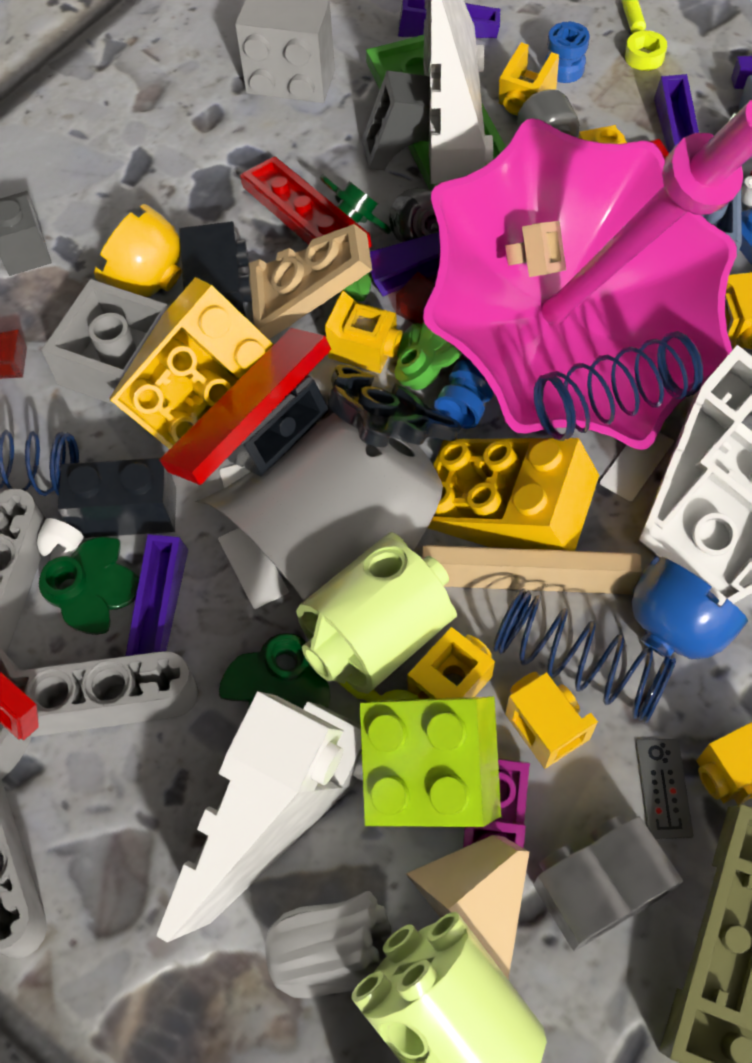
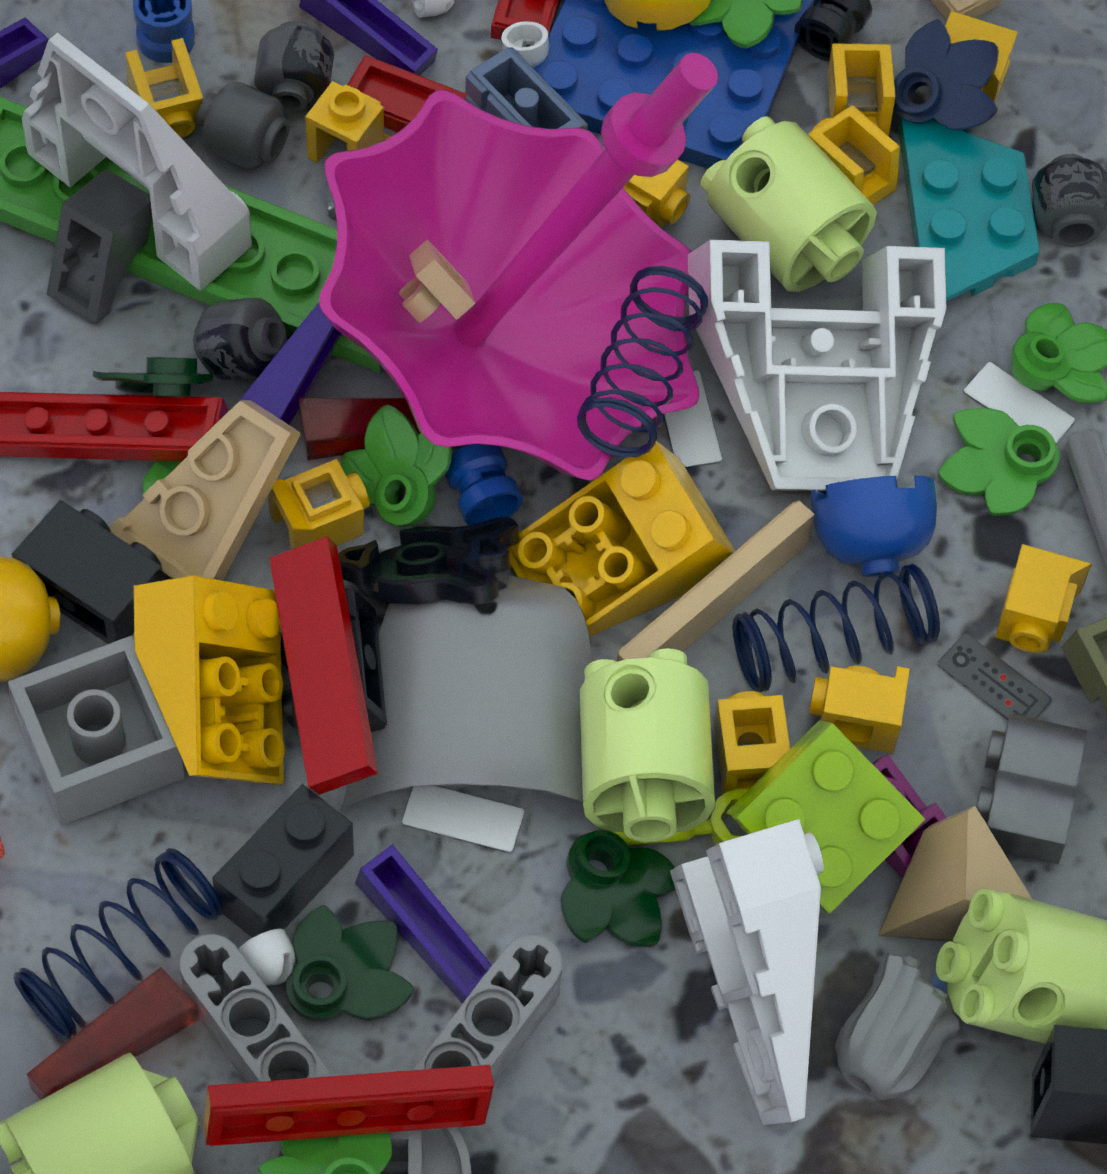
camera: 55 degrees left, 0 degrees up
none -> dark grey head [254,21,334,113]

